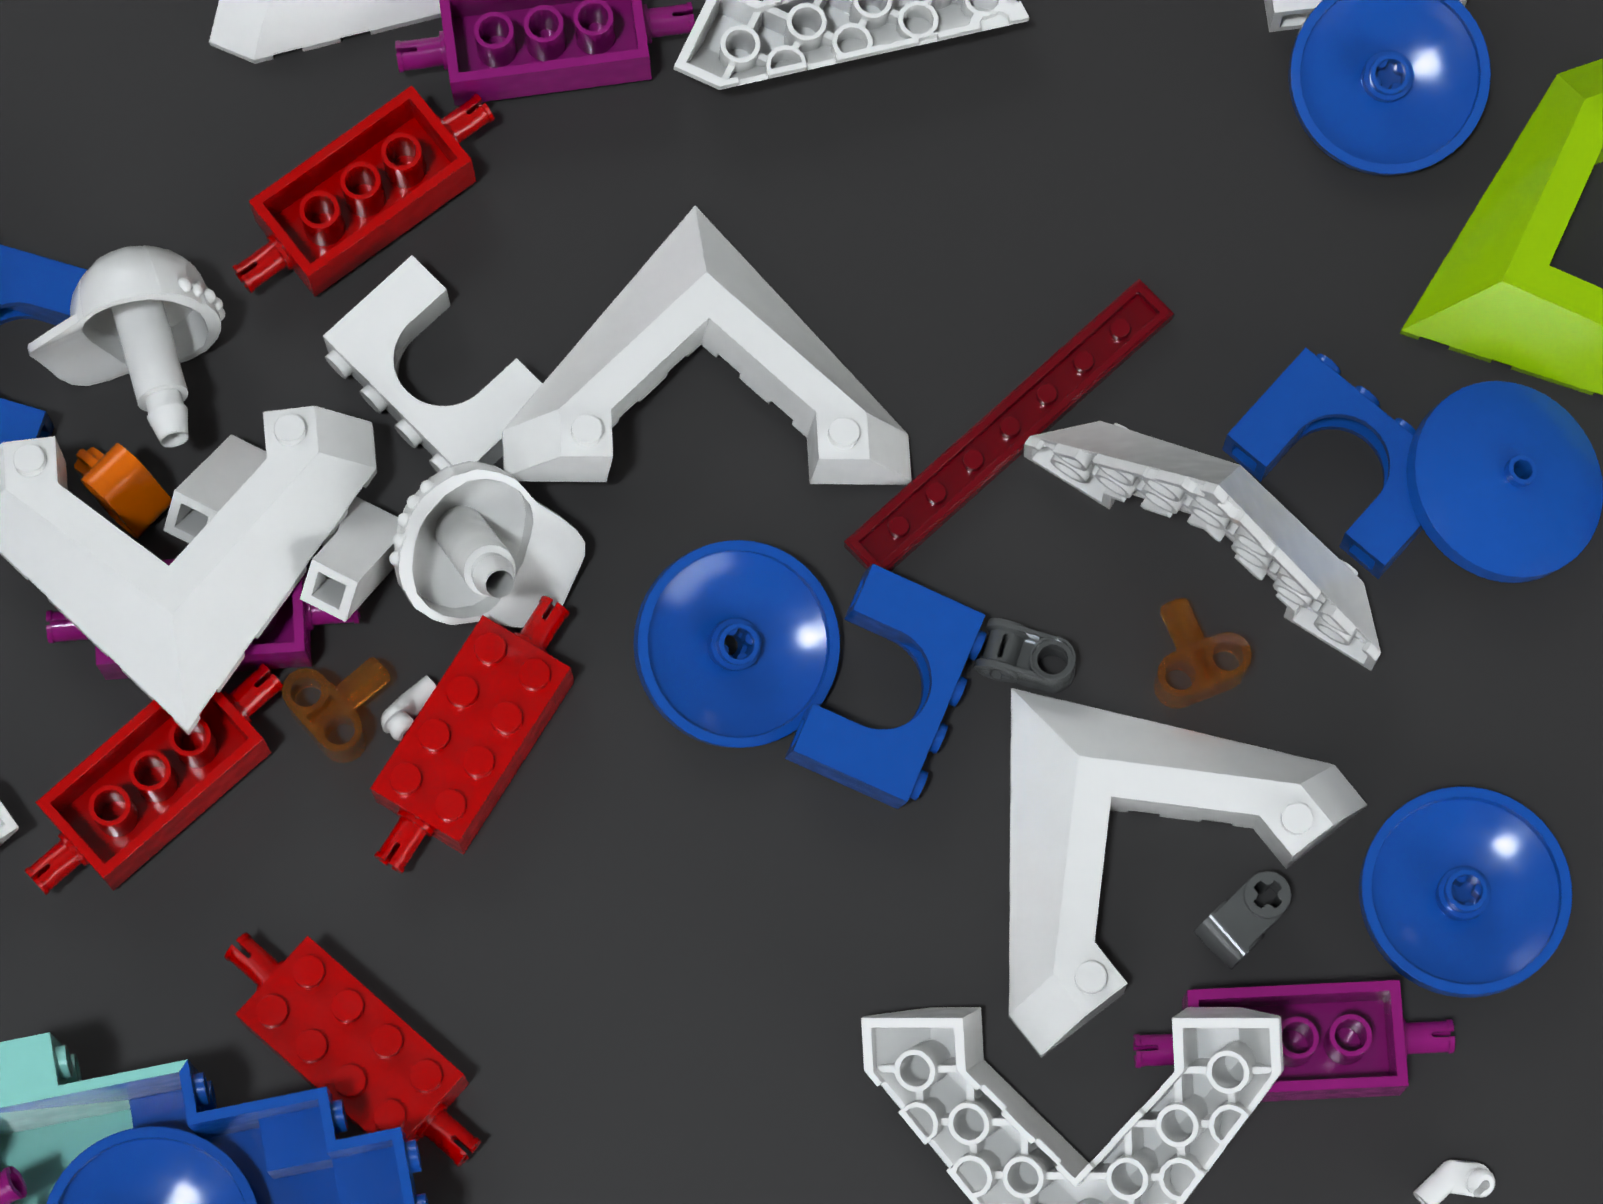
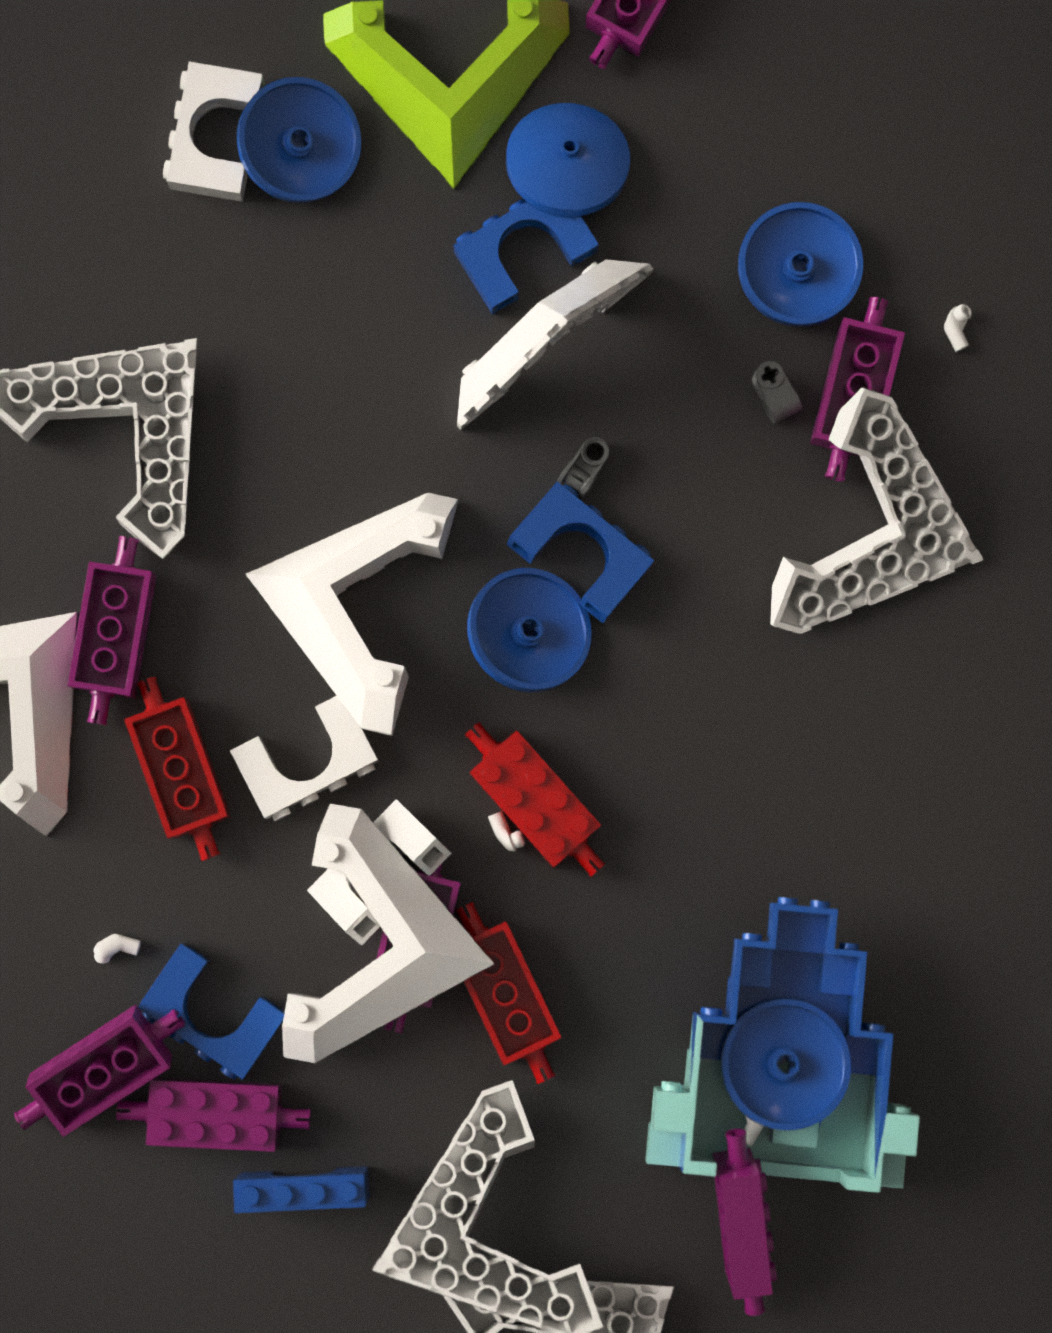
camera: 75 degrees left, 10 degrees up
white piece [27,245,225,447] -> none
orange beam [74,443,172,539] -> none
red brick [224,932,481,1167] -> none
clear orange beam [282,657,391,763] -> none
white piece [389,461,585,628] -> none
dark red tile [844,279,1174,571] -> none
white wedge [1008,688,1367,1058] -> none
clear orange beam [1153,598,1252,709] -> none
none -> white arm [94,934,141,964]

